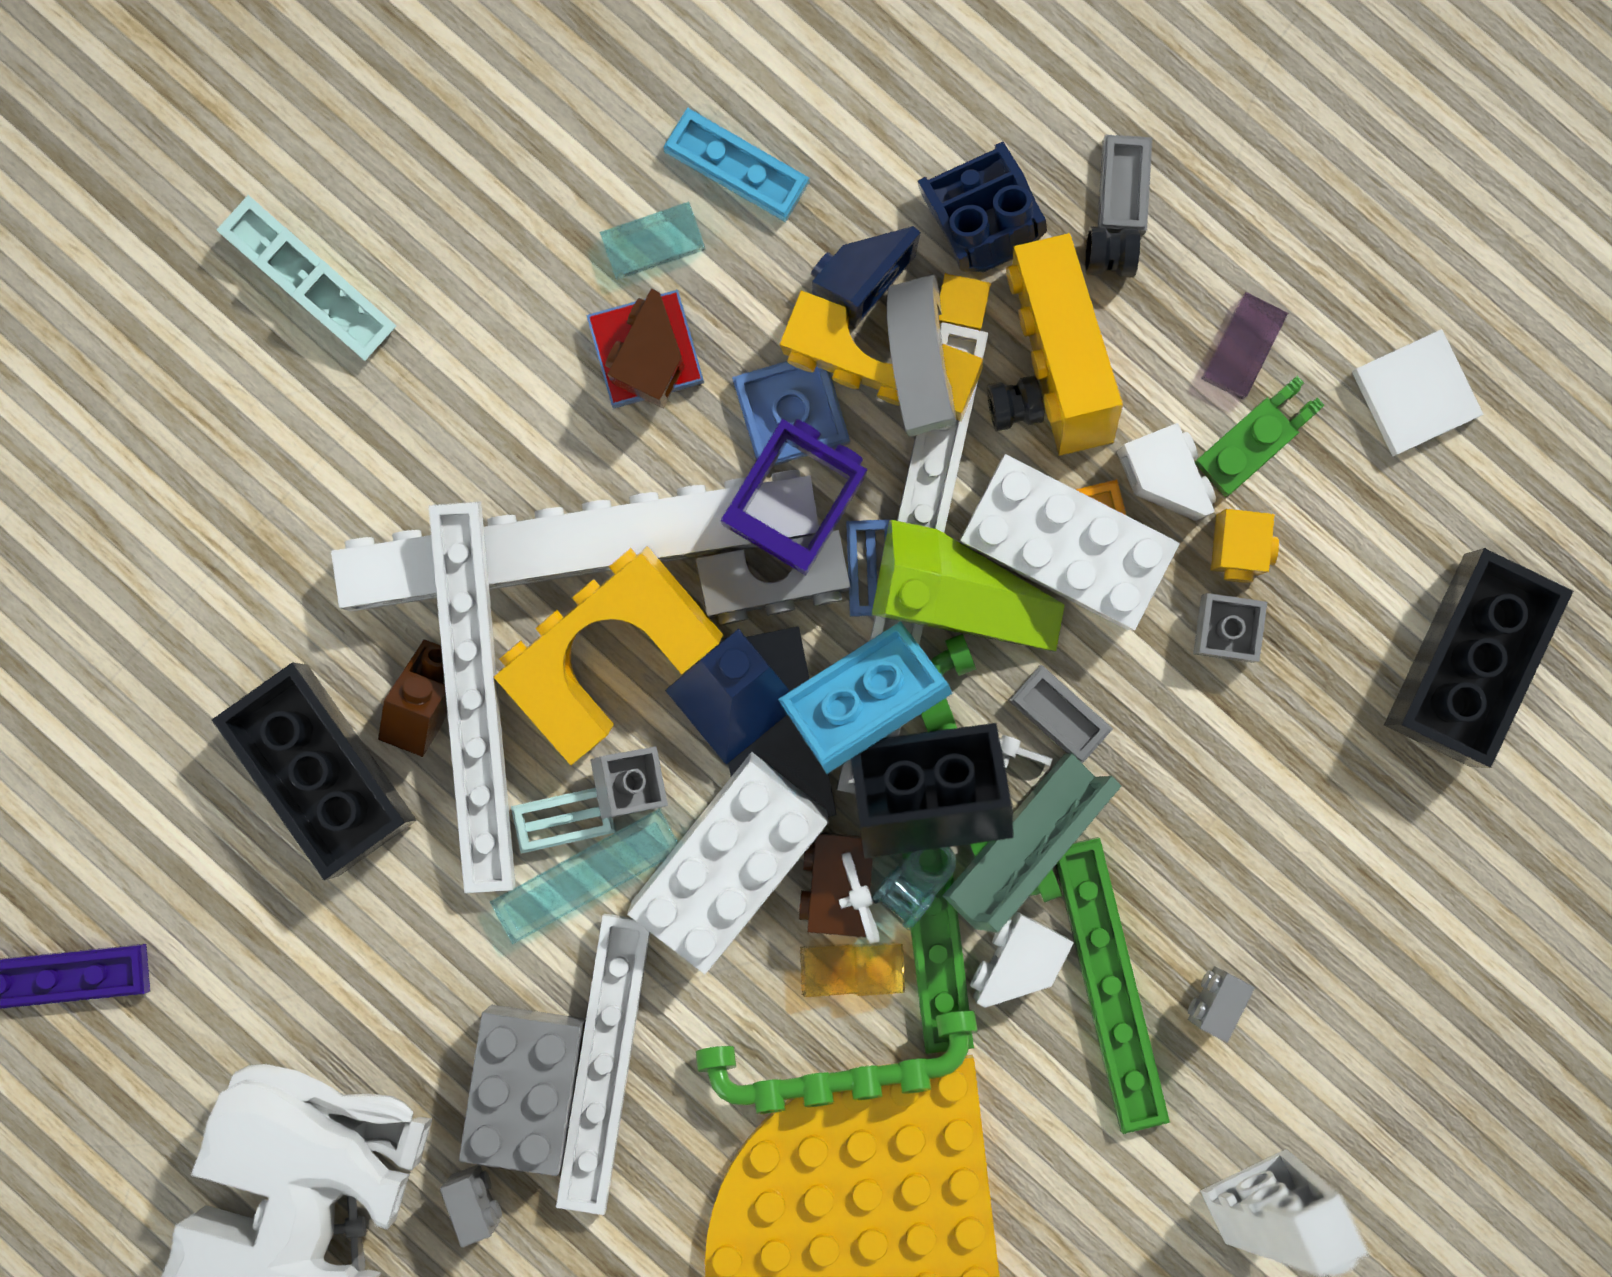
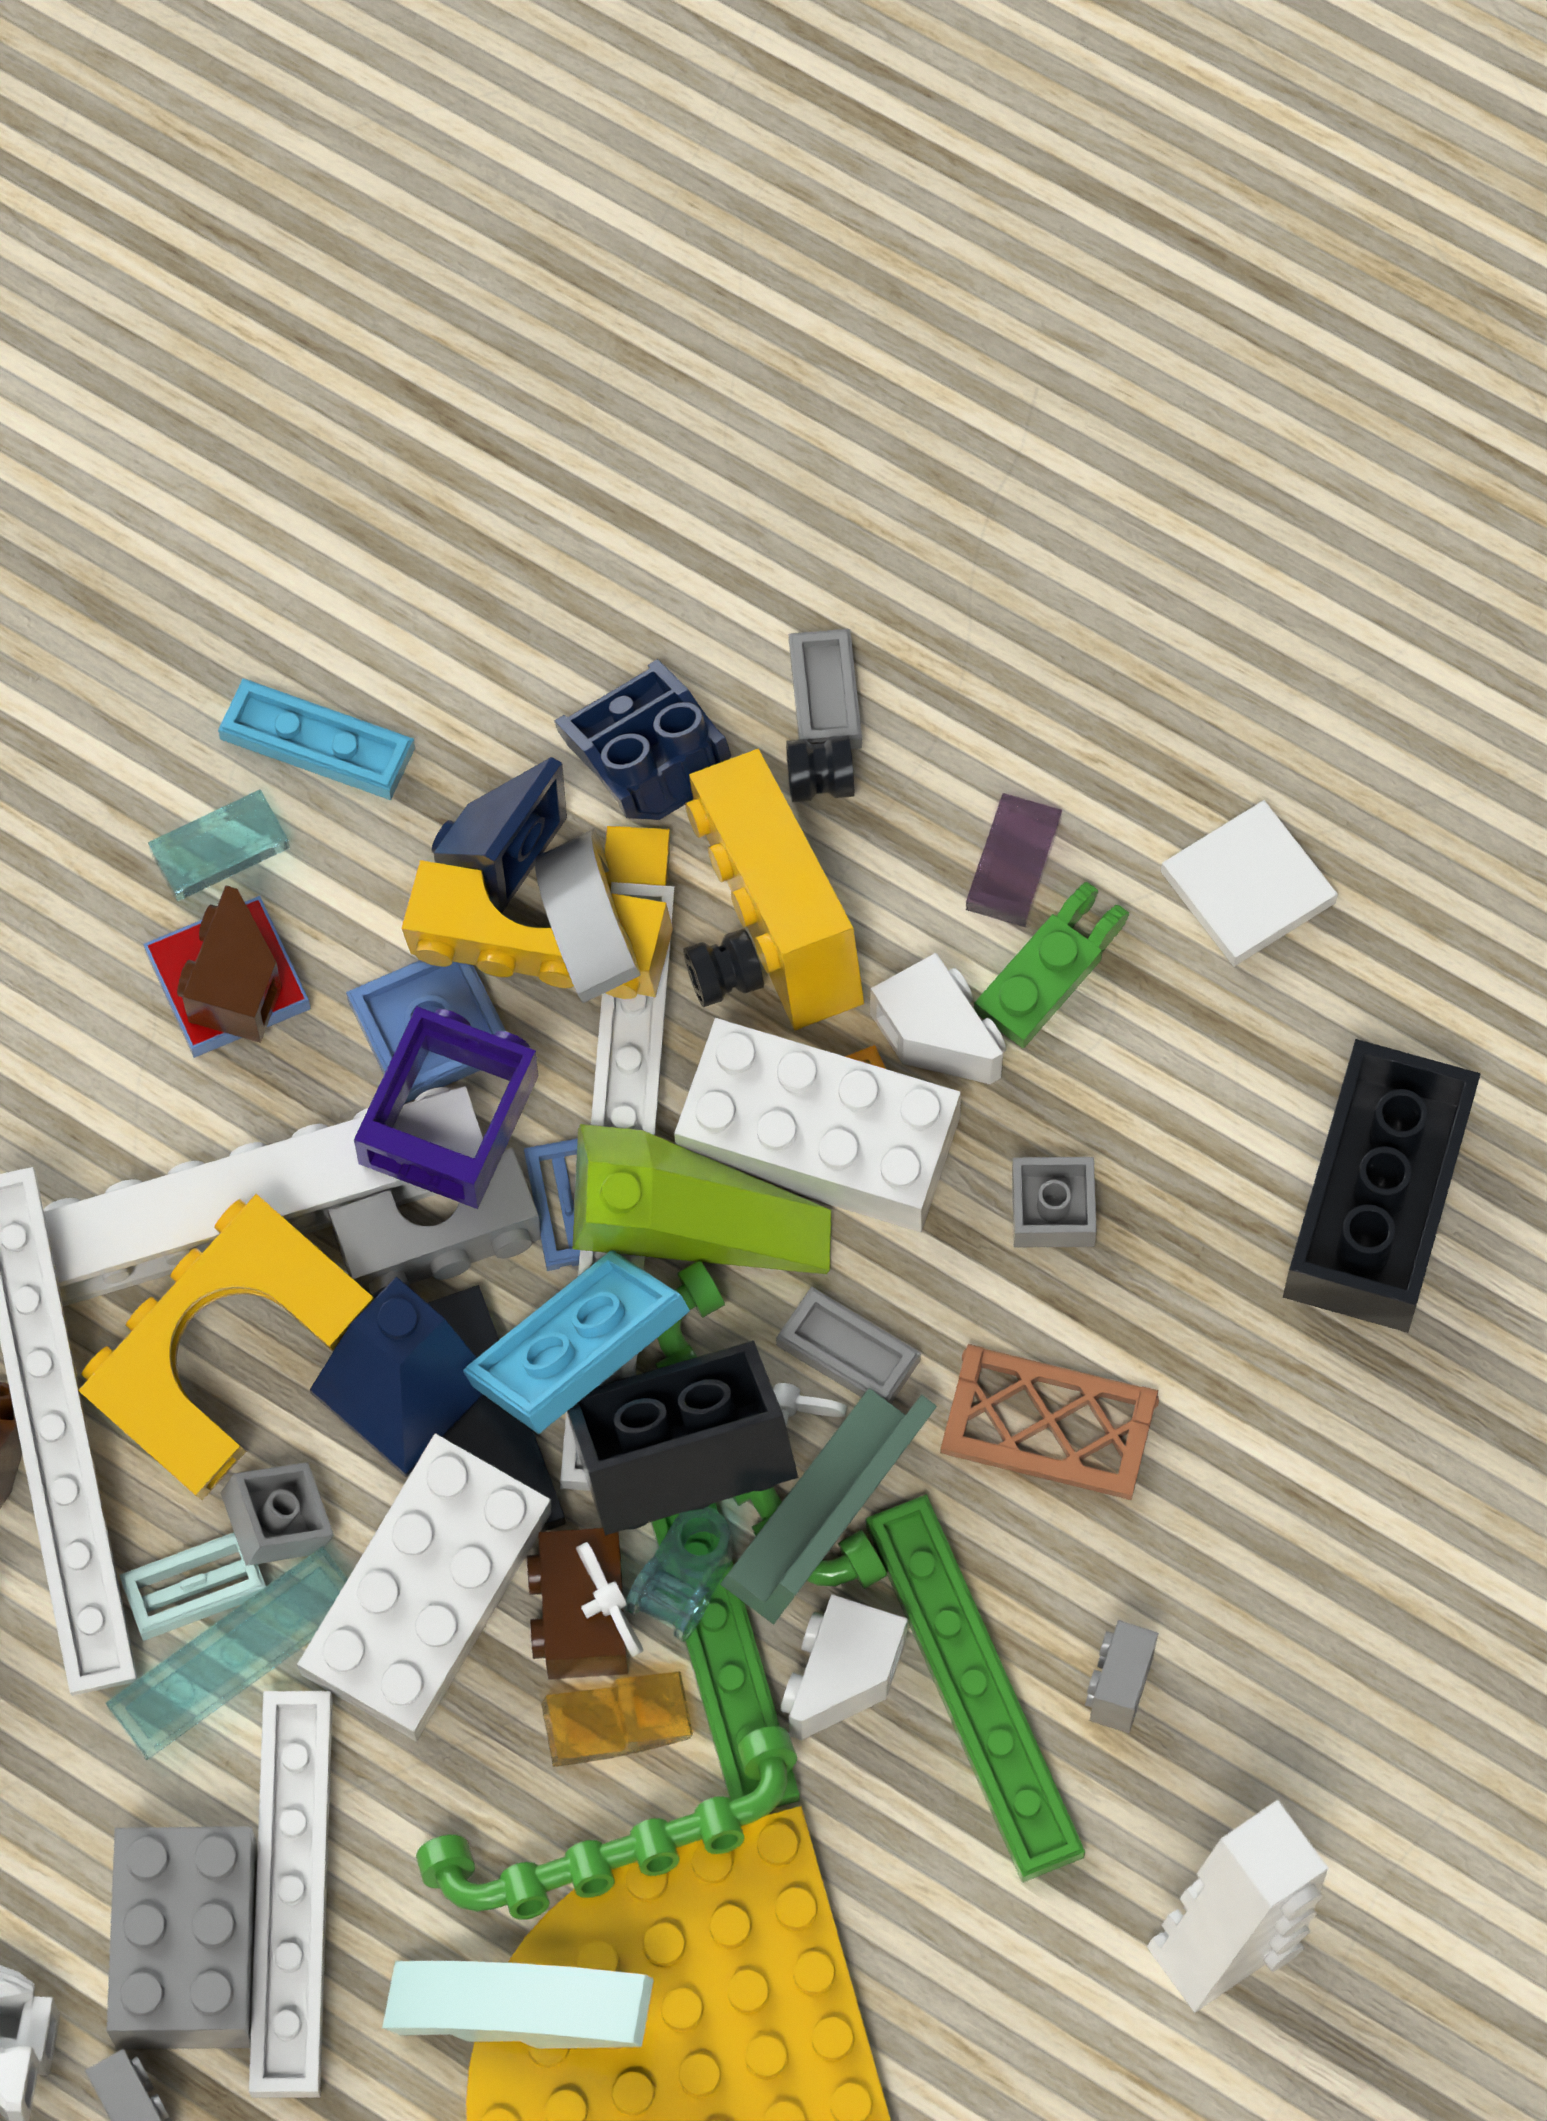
camera: 10 degrees left, 20 degrees down
yellow brick [1210,509,1279,583] -> none
none -> light aqua slope [382,1961,654,2049]
none -> nougat window [940,1344,1159,1500]

